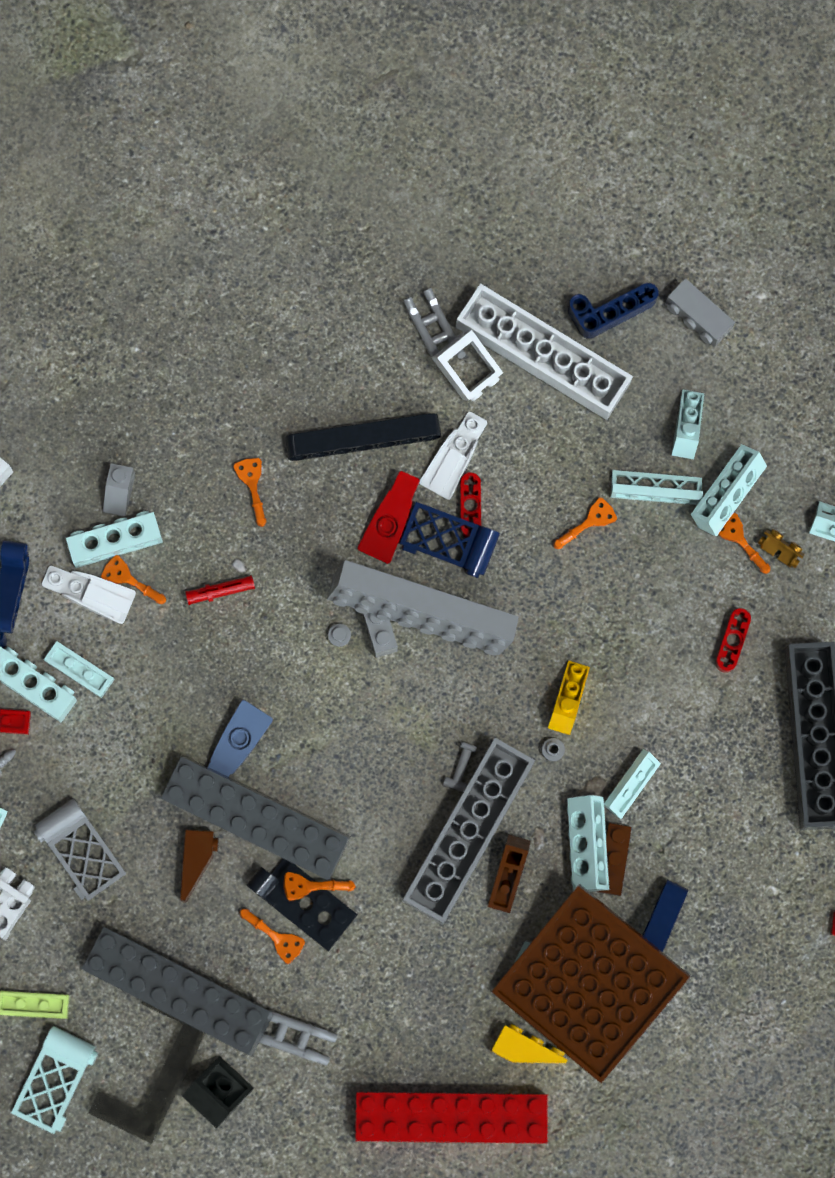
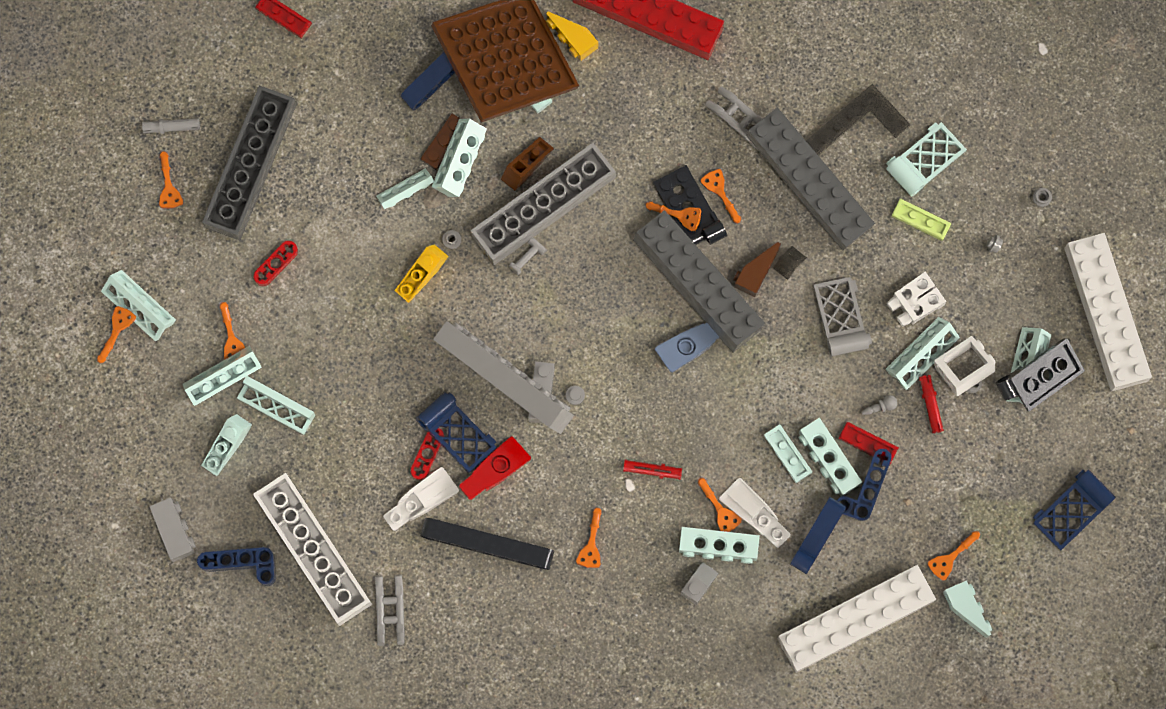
camera: 150 degrees left, 0 degrees up
pearl dark grey slope [182,1056,254,1129] -> none
white window [432,330,503,401] -> none
orange piece [553,498,617,549] -> none
pearl gold hinge [758,529,805,568] -> none
none -> clear smoke bracket [774,246,807,280]

